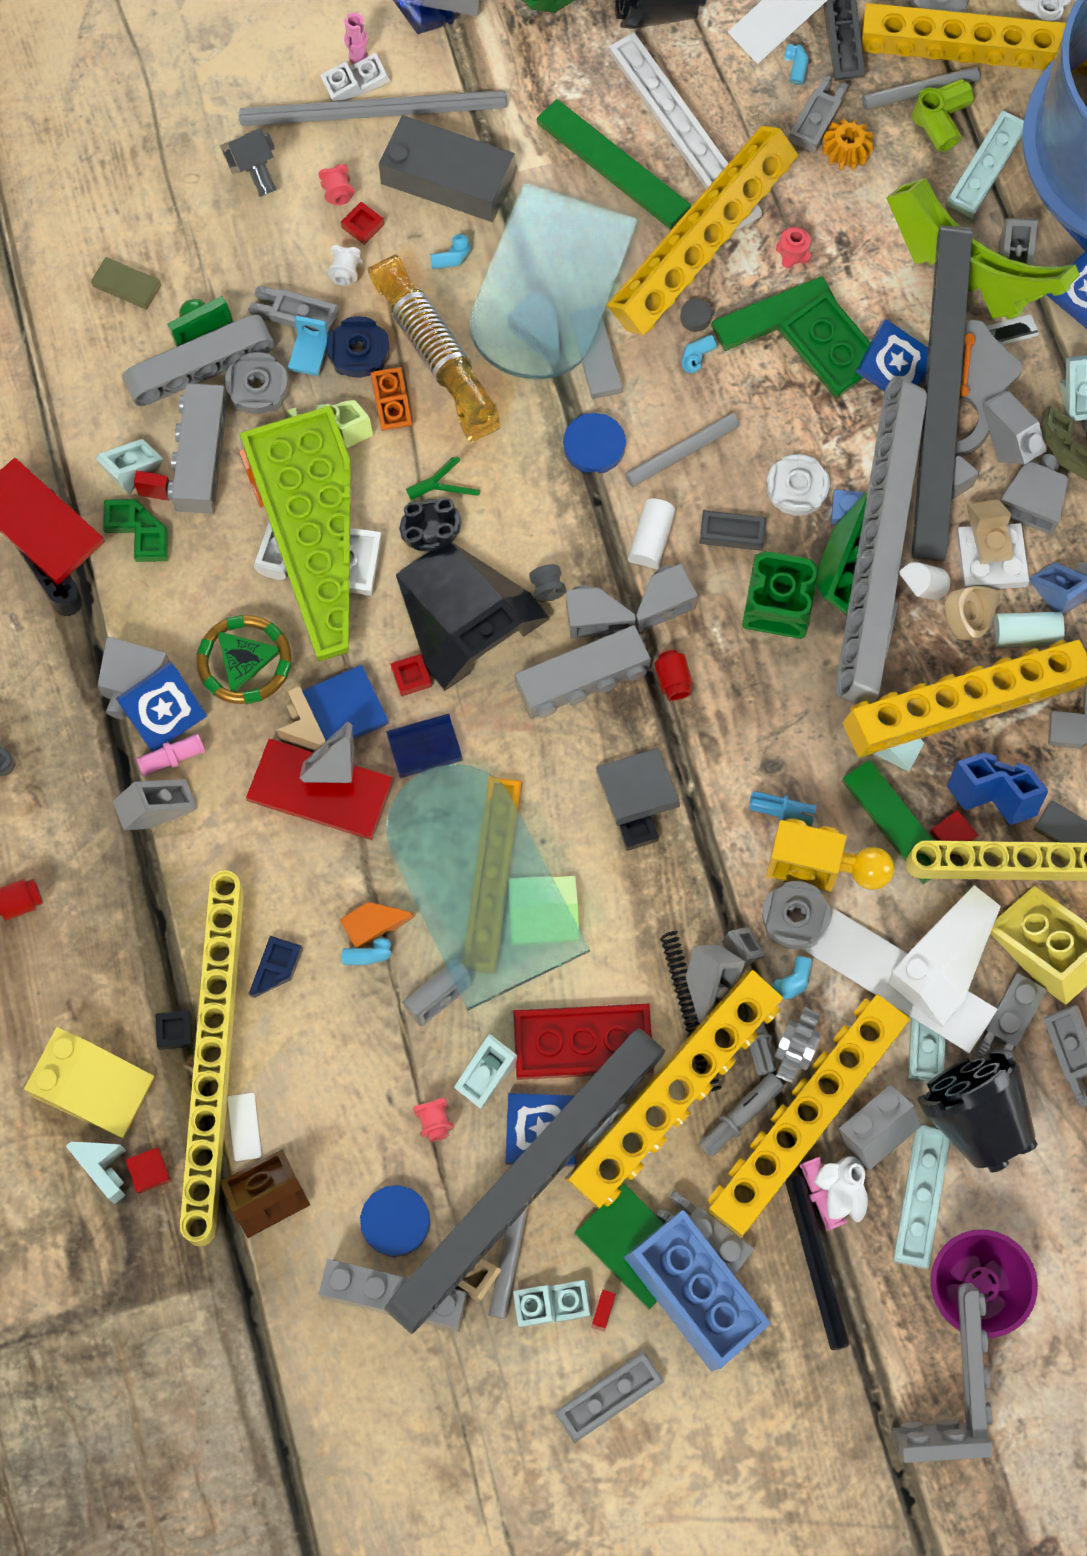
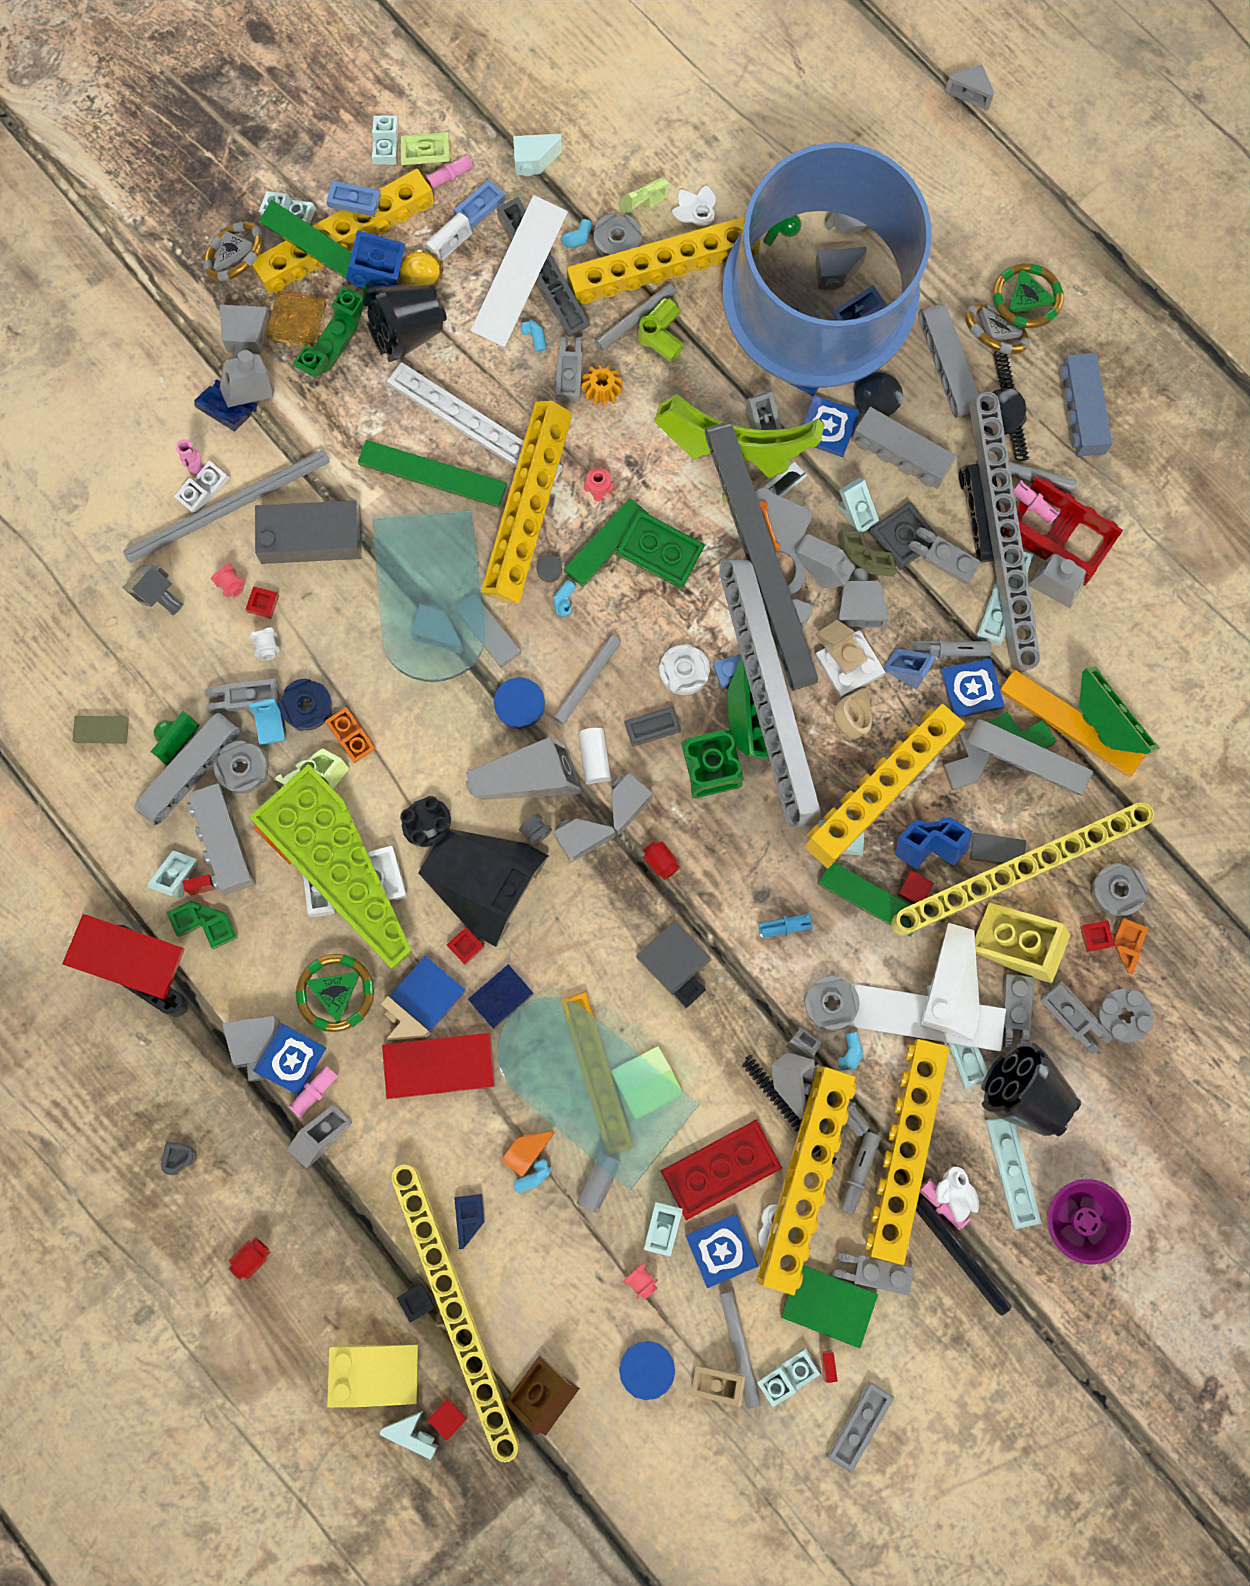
camera: 25 degrees left, 5 degrees up
white sticker [227,1093,262,1161] -> none
light grey slope [300,722,354,783] -> none
light grey brick [318,1259,468,1332] -> none
clear yellow piece [368,254,500,443] -> none
dark grey beam [384,1028,666,1334] -> none
green plant [406,457,480,500] -> none
medium azure arm [430,234,471,269] -> none
light grey brick [515,625,651,719] -> none
medium blue slope [624,1210,771,1371] -> none
yellow brick [766,819,894,892] -> none
light grey gear [774,1007,822,1083] -> none
light grey brick [839,1085,921,1171] -> none
blue tile [856,319,928,392] -> none
light grey bracket [891,1283,993,1463] -> none
white brick [899,562,951,600] -> none
light aqua tile [946,110,1024,219] -> none
light aqua brick [994,612,1065,648] -> none
none -> light grey slope [466,737,583,800]

